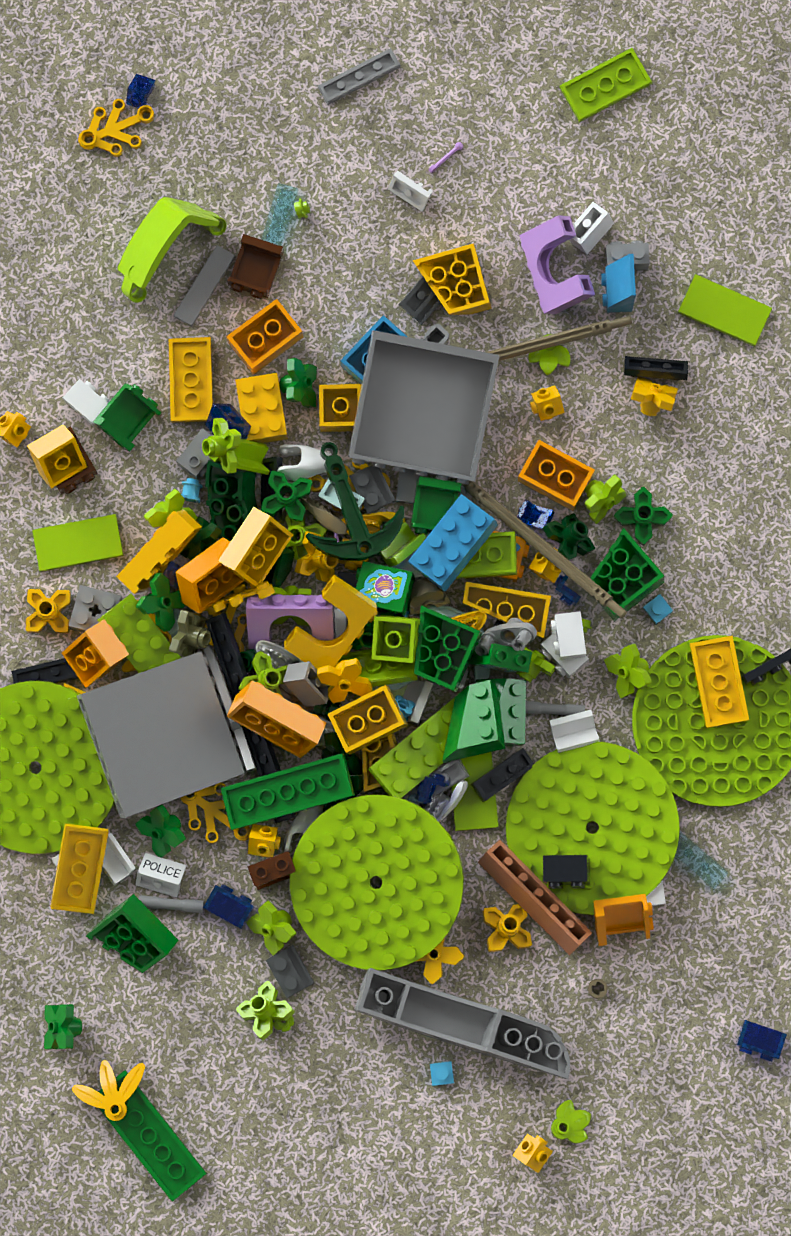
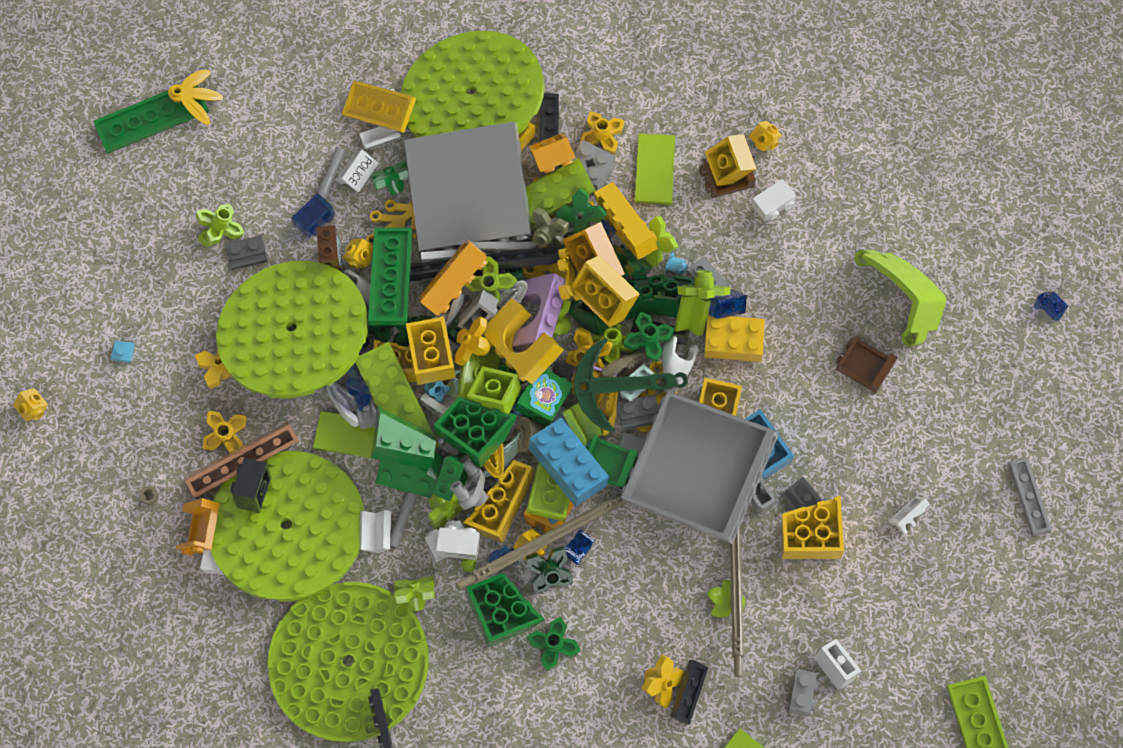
camera: 100 degrees right, 10 degrees down
green plant [44,1004,82,1049] -> none
yellow plant [78,99,155,157] -> none
green wedge [86,894,179,973] -> none
green panel [93,383,161,452] -> none
yellow plate [168,337,213,423] -> none
light grey tile [174,245,235,327] -> none
light orange brick [226,299,303,375] -> none
lime plant [246,900,296,956] -> none
clear light blue tile [261,183,299,246] -> none
green plant [279,358,317,408] -> none
lime plate [294,198,311,219] -> none
light grey slope [354,968,570,1079] -> none
lavender hinge [429,142,463,173] -> none
black plate [471,748,534,802] -> none
light orange brick [518,440,595,511] -> none
lavender arch [519,215,595,314] -> none
yellow brick [530,385,565,421] -> none
lime plate [551,1100,591,1144] -> none
lime plant [584,474,626,524] -> none
dark azure slope [601,254,636,313] -> none
medium azure plate [643,594,673,624] -> none
clear light blue tile [675,831,728,889] -> none
yellow plate [689,636,749,729] -> none
clear blue brick [735,1020,787,1062] -> none

